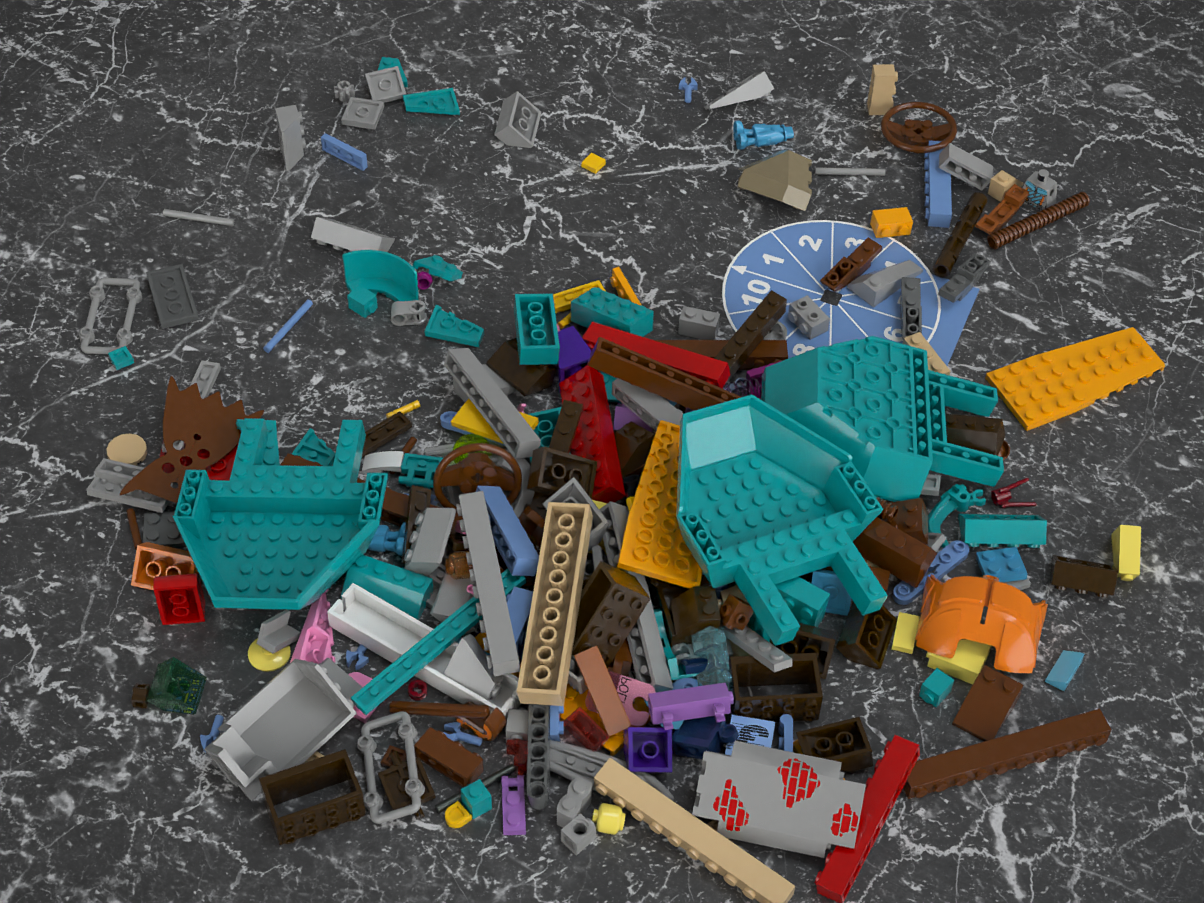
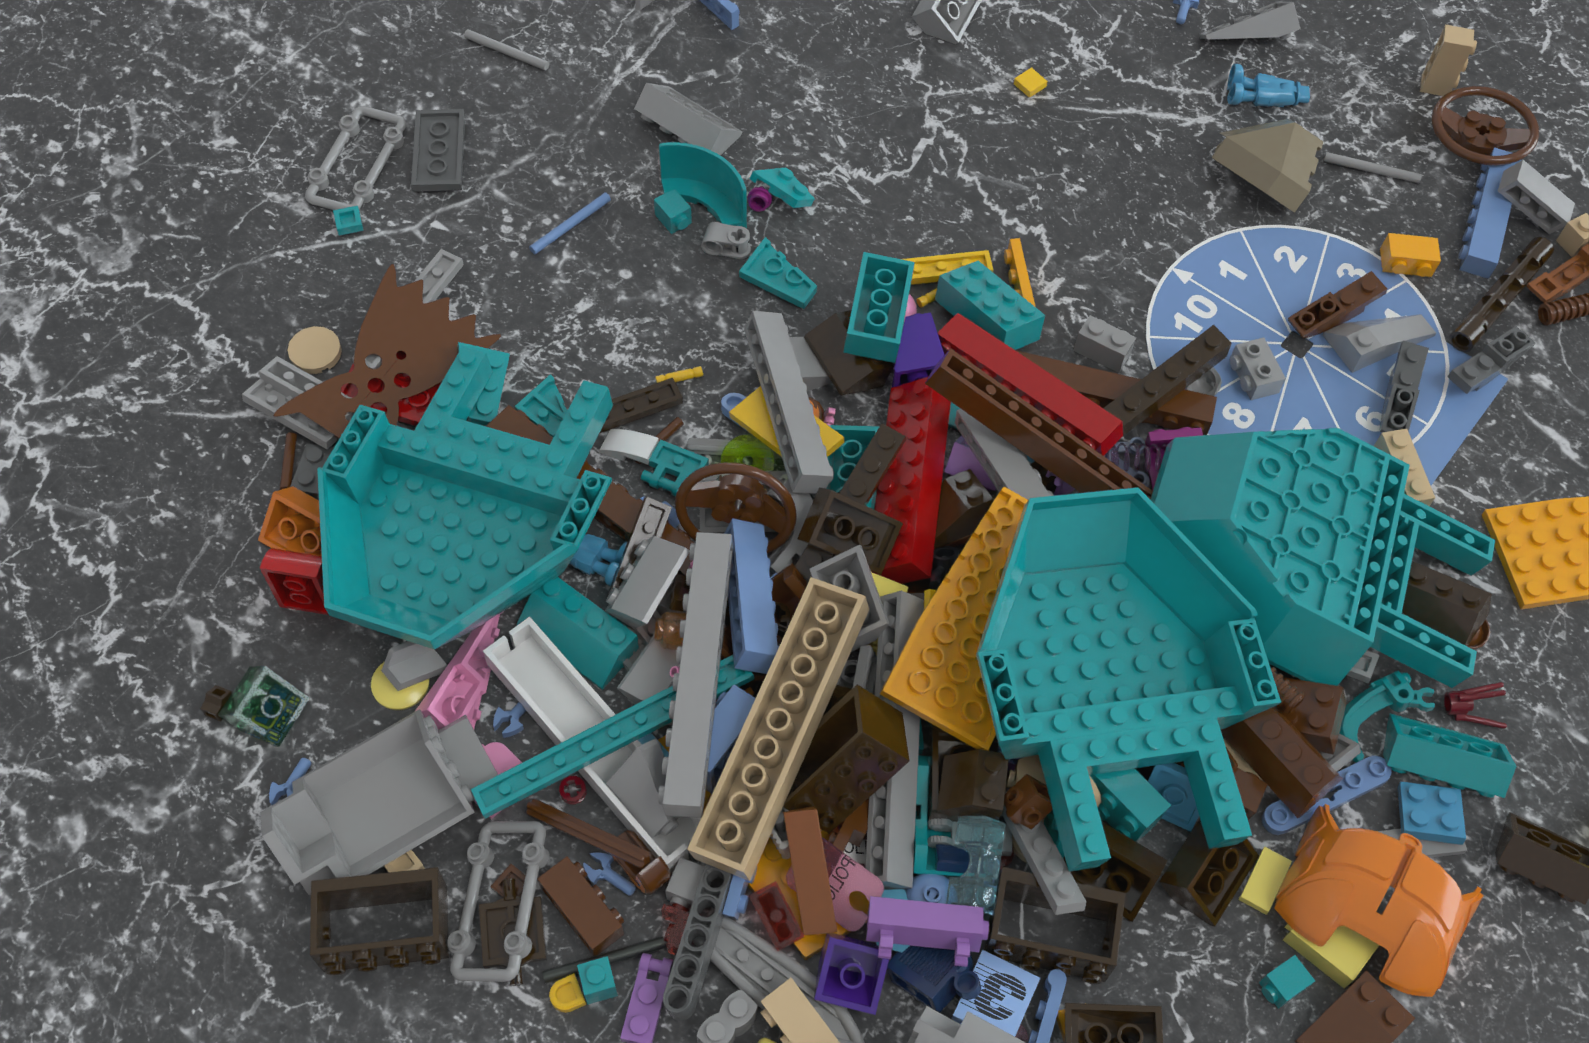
camera: 15 degrees right, 10 degrees up
medium azure slope [1045,650,1085,691] -> none

